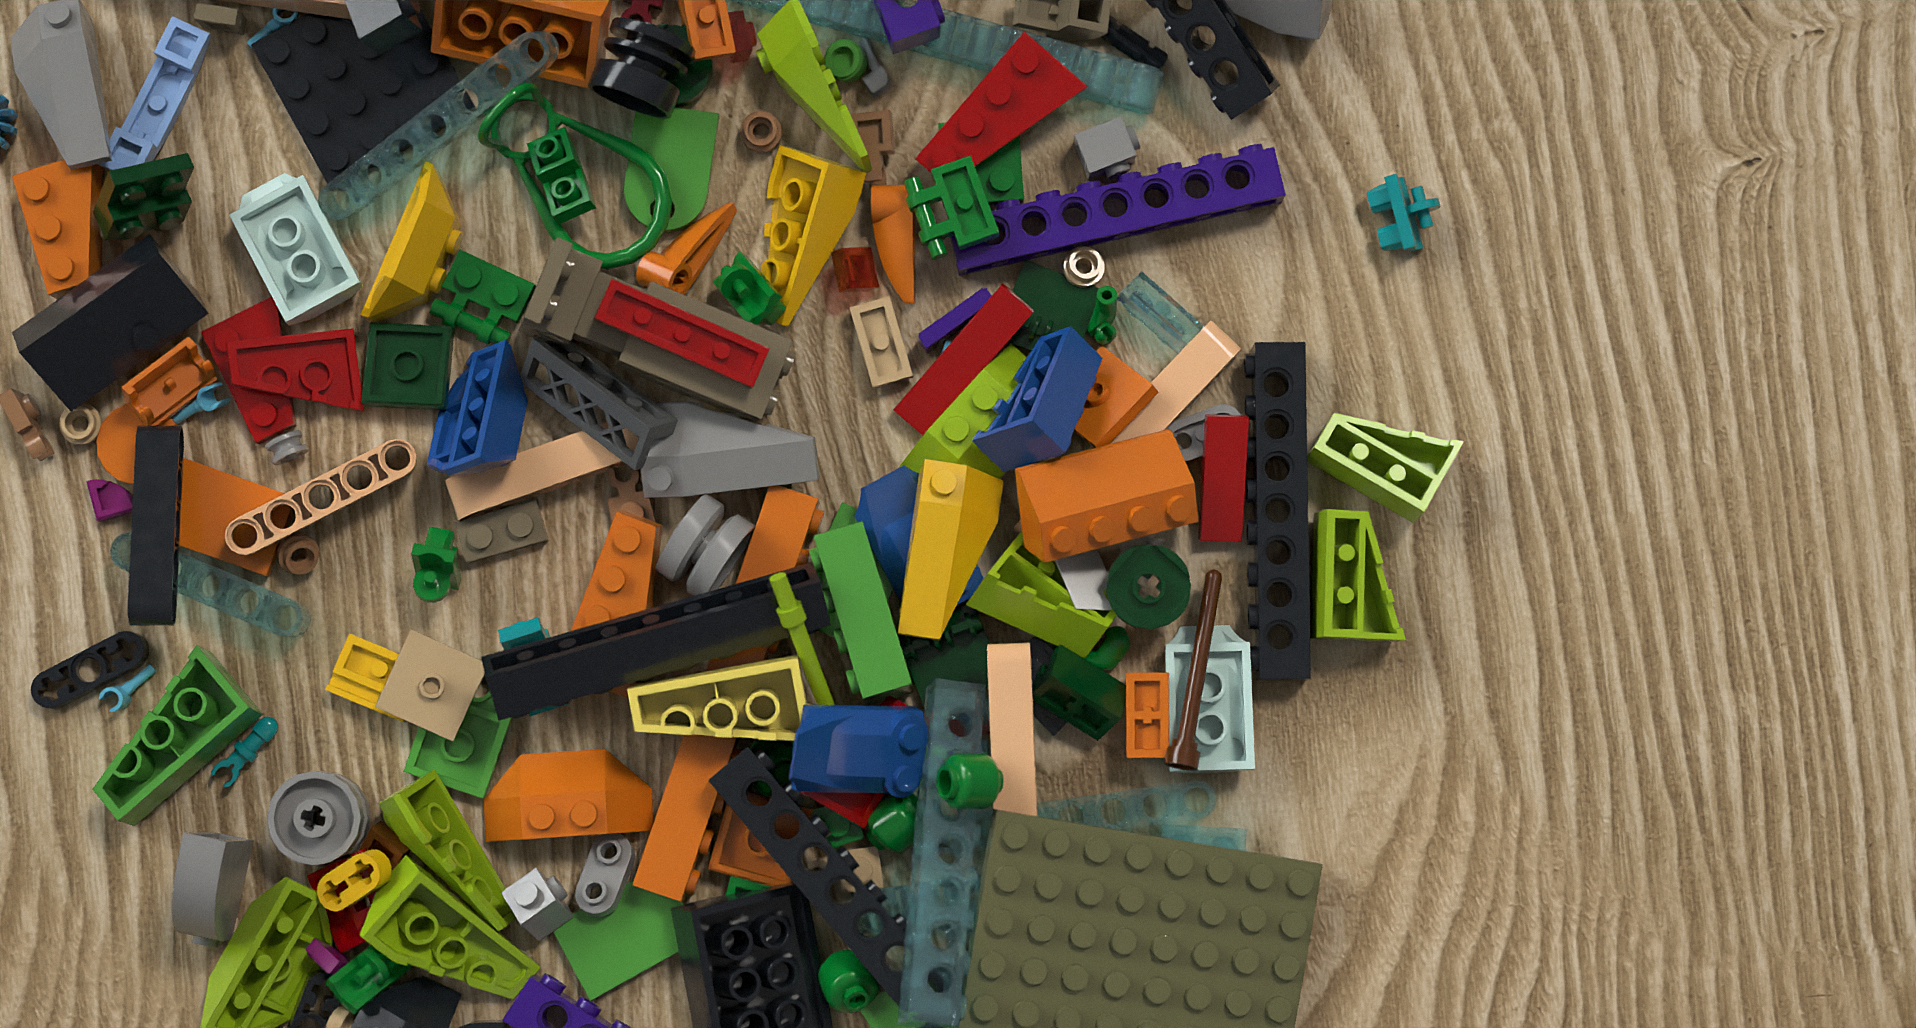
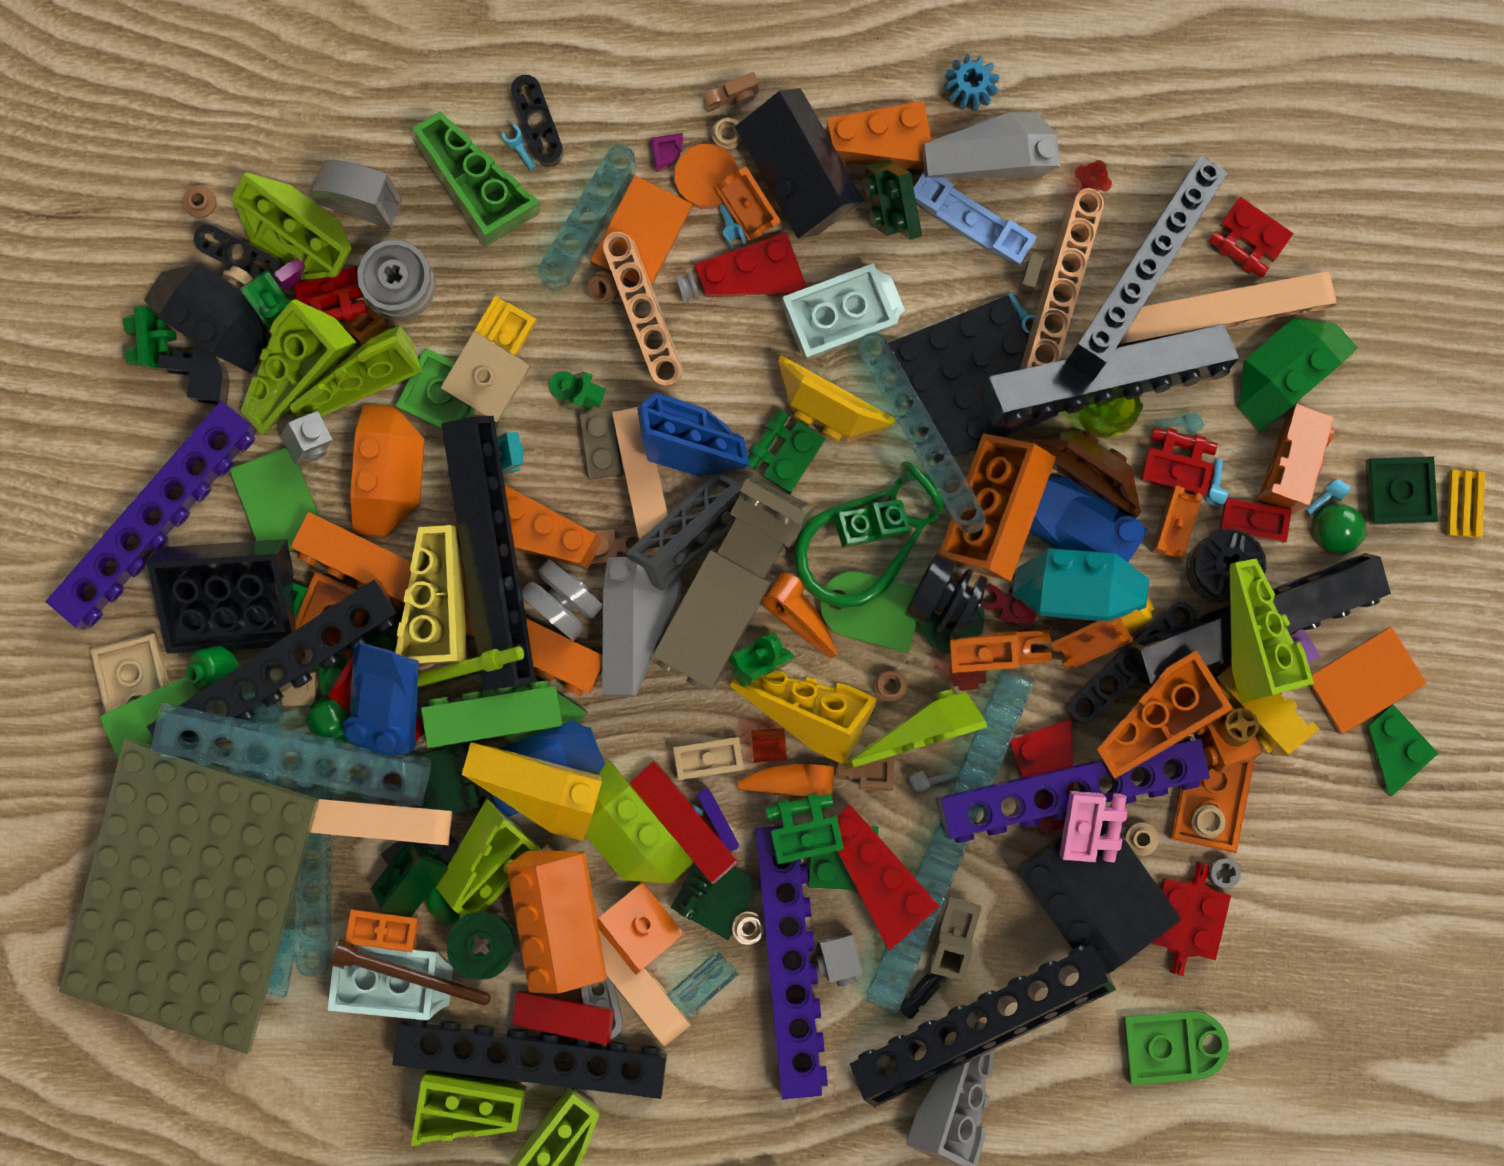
camera: 95 degrees right, 0 degrees up
black beam [128,426,184,626] -> none
teal piece [211,716,278,788] -> none
red wing [225,328,364,412] -> none
yellow beam [317,849,392,911] -> none
dark green plate [361,322,455,411] -> none
light grey plate [575,833,635,917] -> none
red plate [594,279,770,389] -> none
bright green tile [824,39,868,83] -> none
green head [936,753,1004,810] -> none
blue wedge [972,326,1102,472] -> none
white sticker [1055,551,1111,610] -> none
green arm [1087,286,1117,345] -> none

